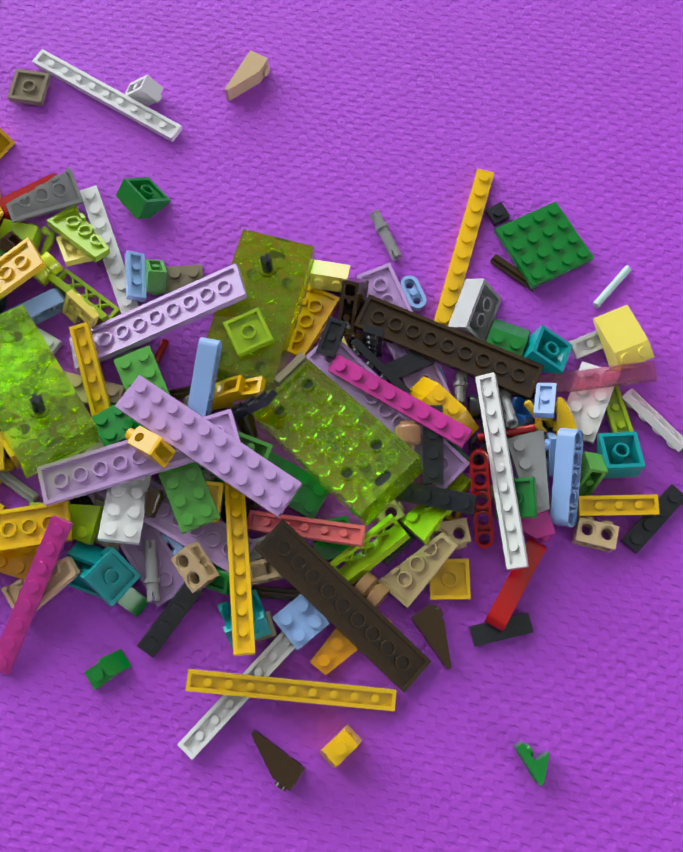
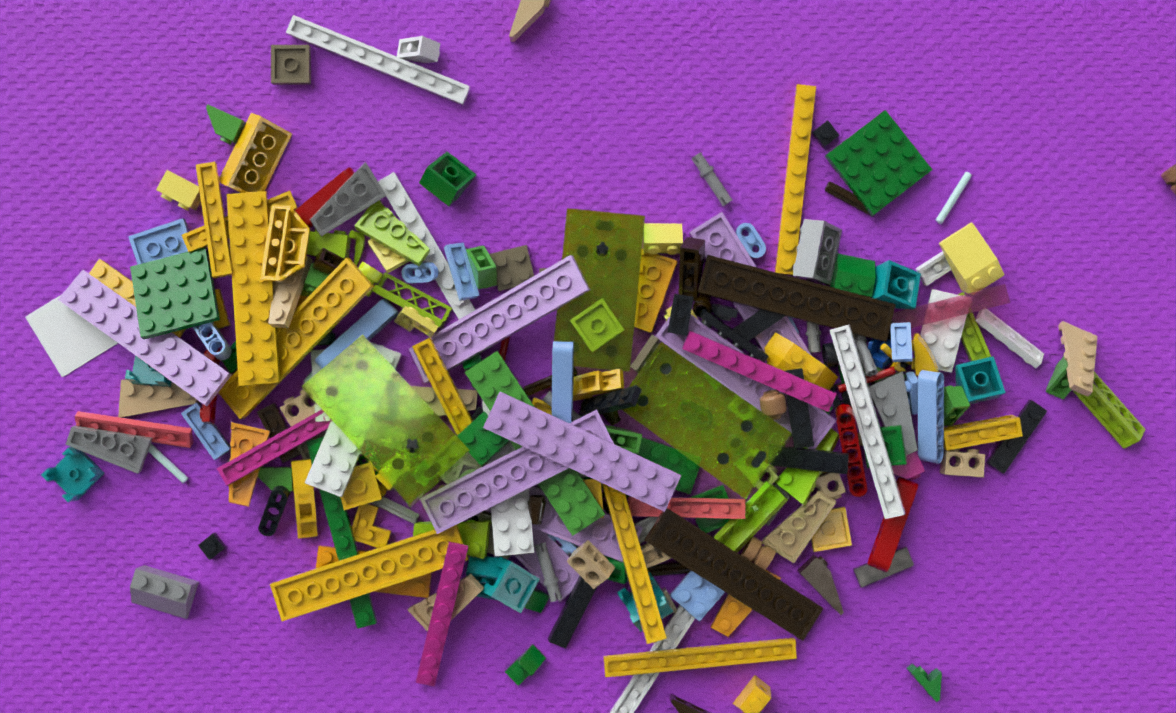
camera: 10 degrees left, 15 degrees up
yellow torso [125,426,176,468] -> none
none -> light blue plate [402,262,438,283]

